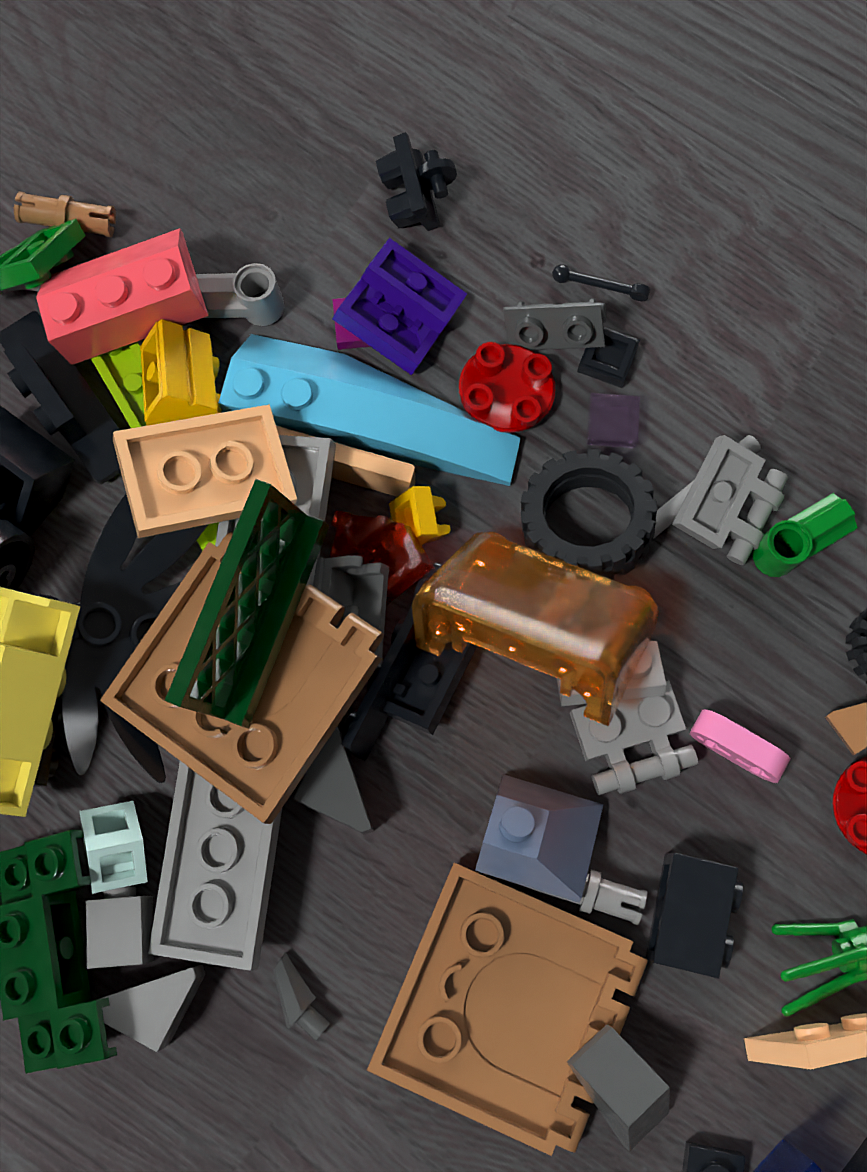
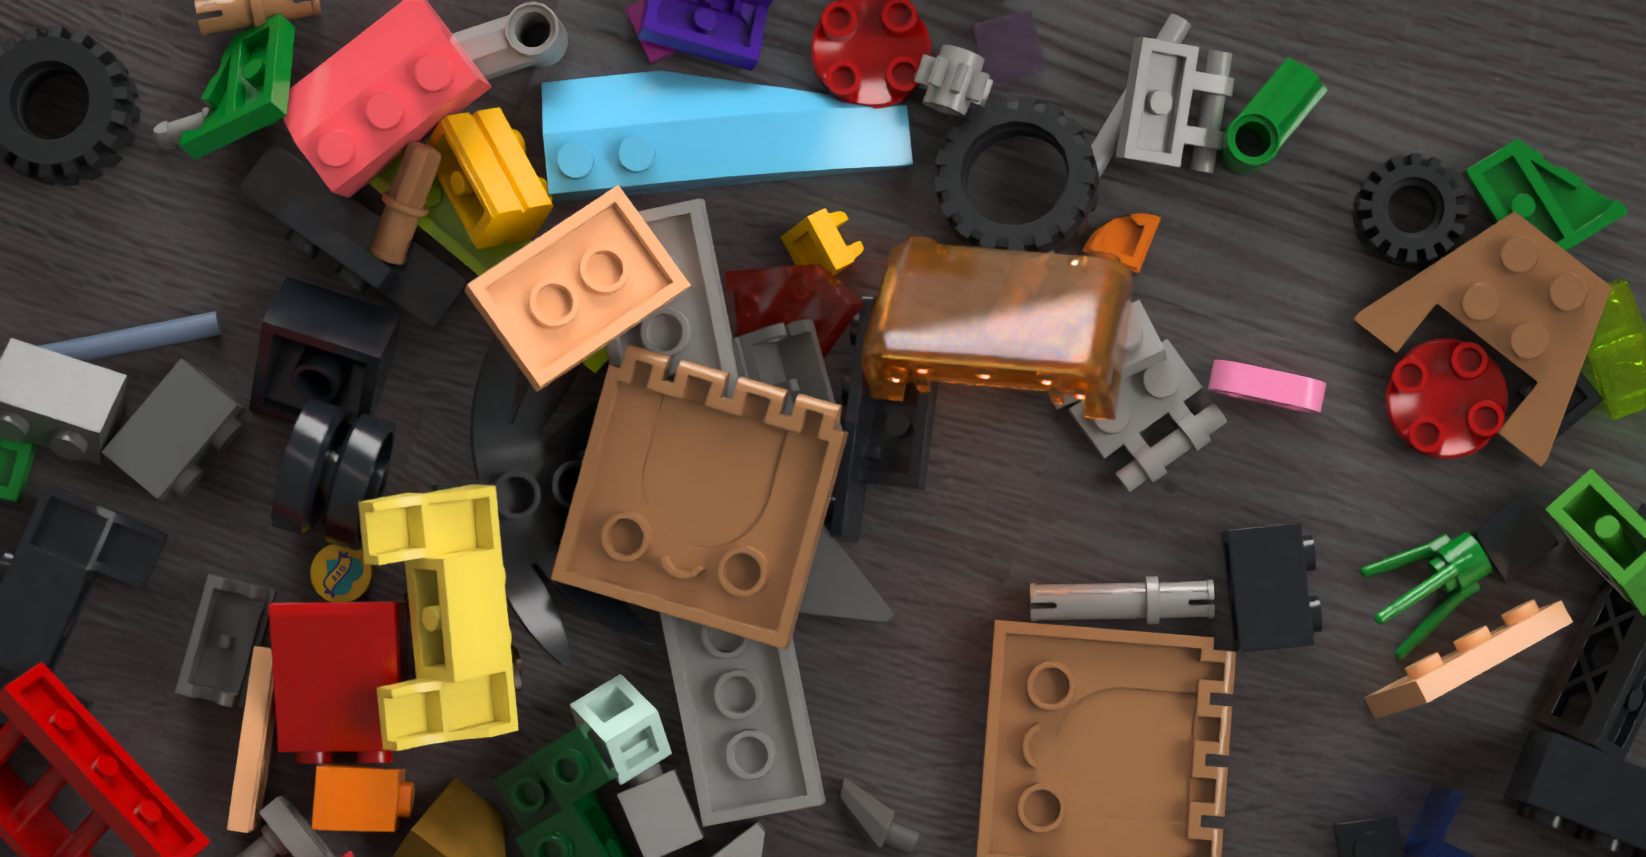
camera: 20 degrees left, 10 degrees up
dark green fence [164,479,330,729] -> none
light nougat tile [276,425,415,497] -> none
sand blue slope [475,774,603,903] -> none
dark grey slope [567,1025,670,1151] -> none
none -> medium nougat axle [368,142,442,265]
none -> light grey gear [914,45,993,118]
none -> orange tile [1081,213,1161,275]

